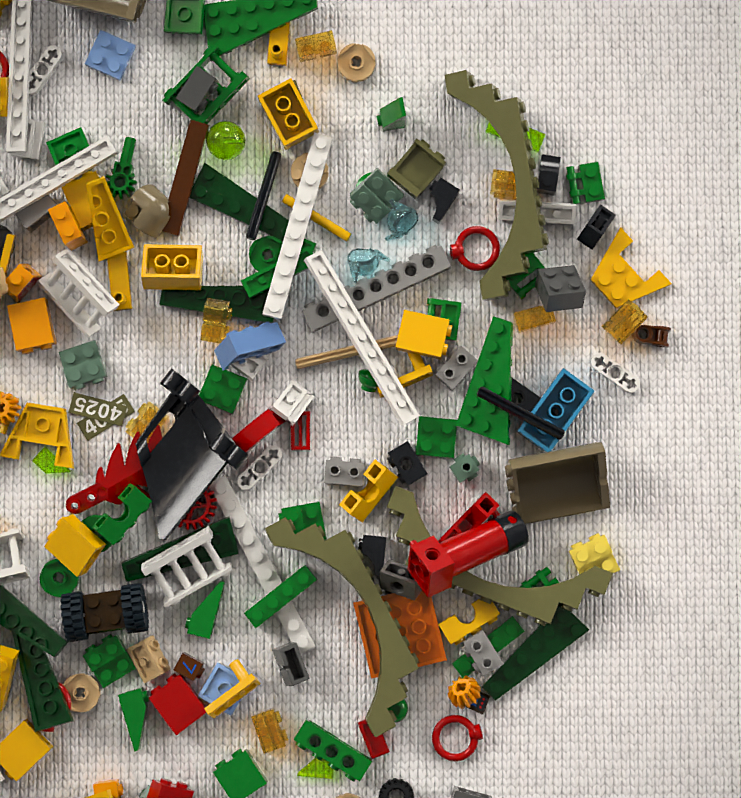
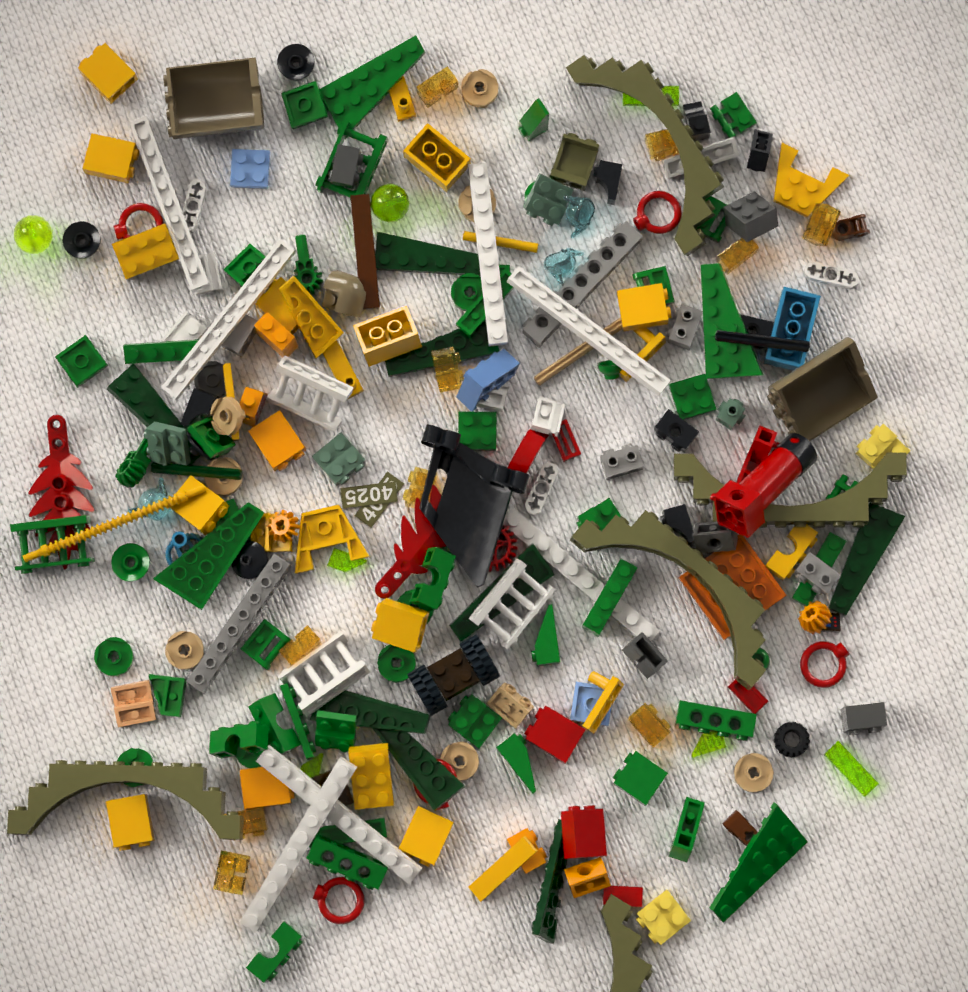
camera: 25 degrees left, 5 degrees down
reddish brown brick [173,652,205,681] -> none
black axle [246,151,281,240] -> none
yellow arch [339,459,398,522] -> none

